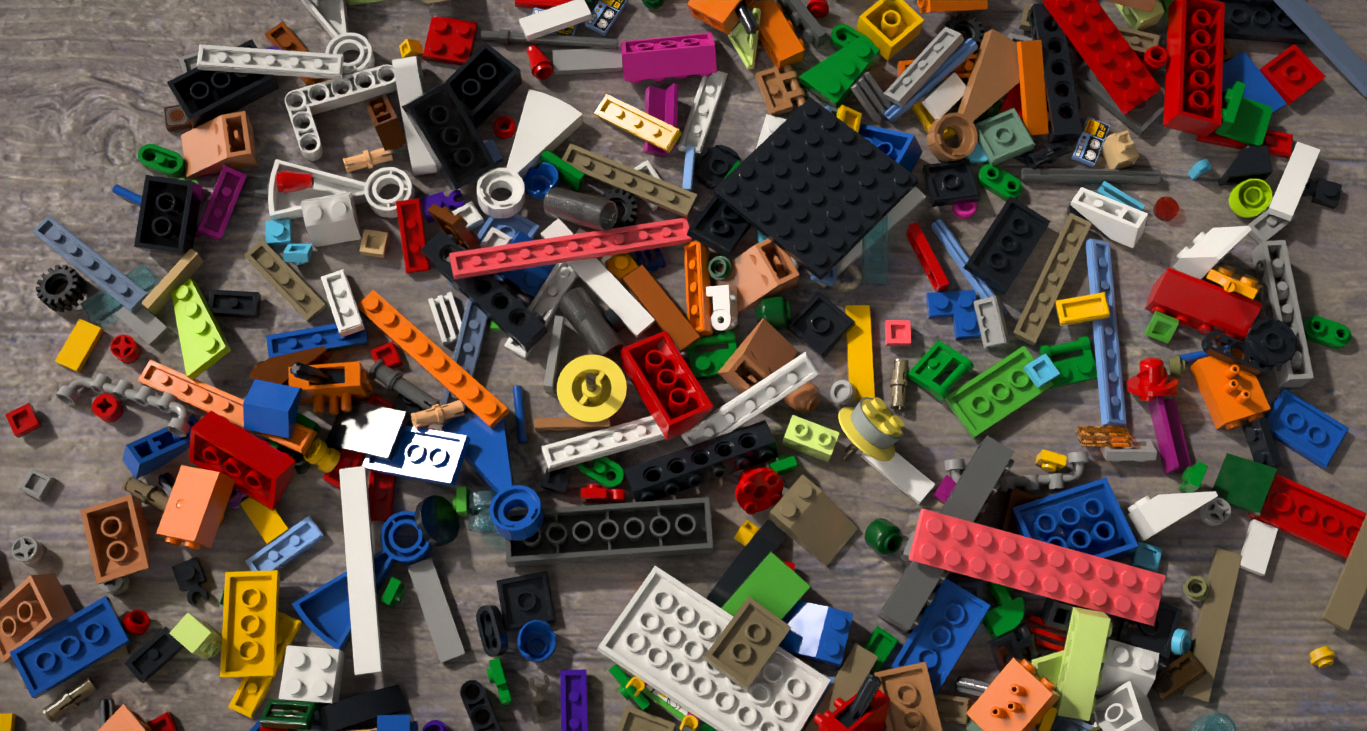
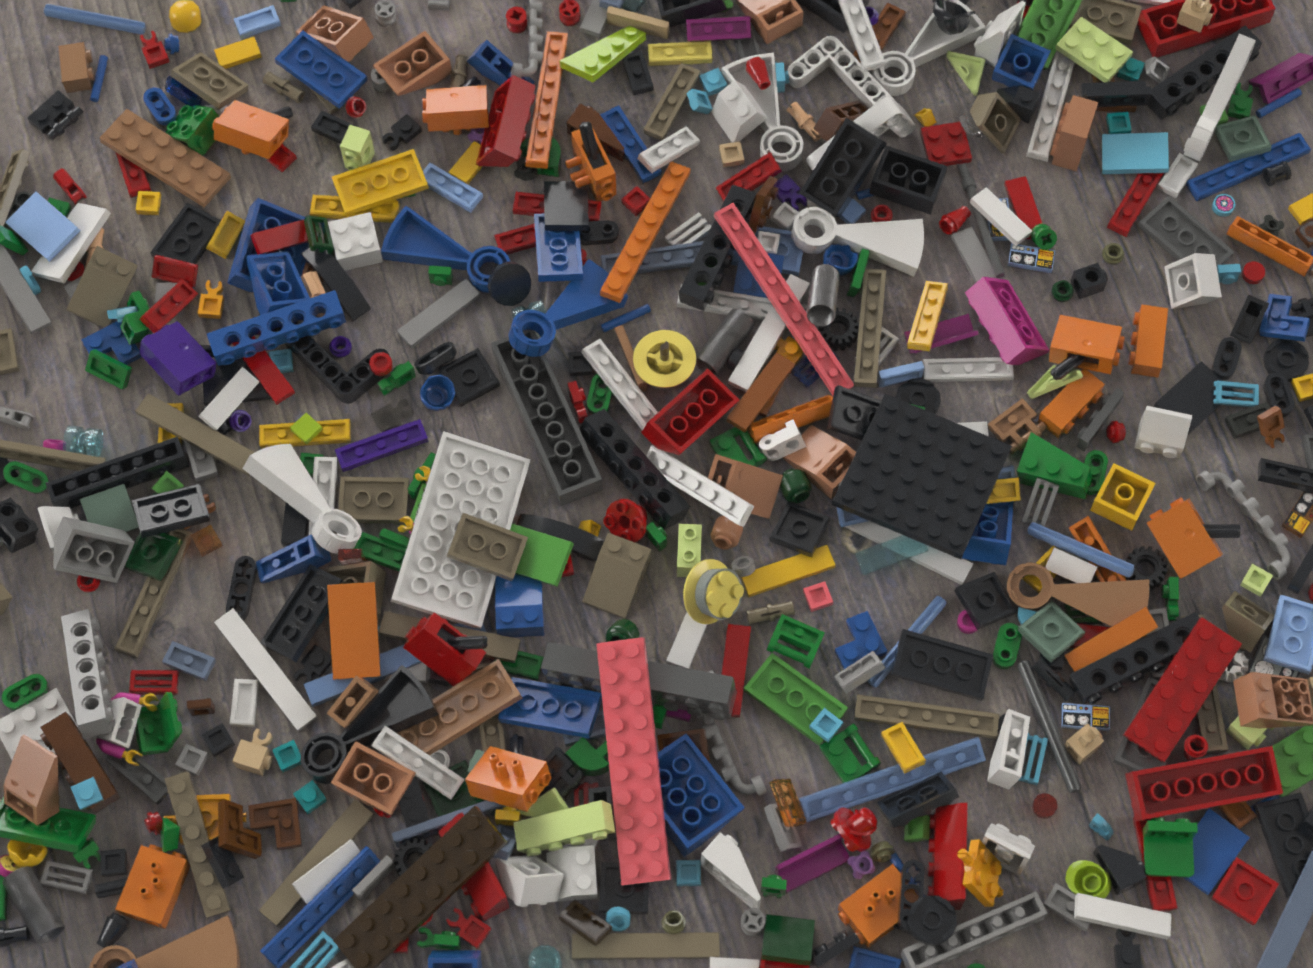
camera: 75 degrees right, 5 degrees down
blue slope [243,379,302,439] -> none
yellow wheel [304,439,340,473] -> none
white tile [339,466,383,676] -> none
dark grey pin [369,359,440,410] -> none
light nougat pin [411,400,464,429] -> none
bright green plate [453,486,472,517] -> none
light grey tile [544,316,566,394] -> none
dark green plate [708,256,732,280] -> none
light grey plate [883,27,964,107] -> none
red tile [906,222,950,292] -> none
yellow plate [1035,449,1067,472] -> none
none -> red tile [369,352,393,376]
none -> light yellow tile [648,41,712,66]
none -> red tile [721,624,751,718]
none -> medium azure plate [775,62,789,92]
none -> medium lavender plate [848,851,875,879]
none -> black plate [877,772,959,828]
none -> green plate [1161,577,1179,621]

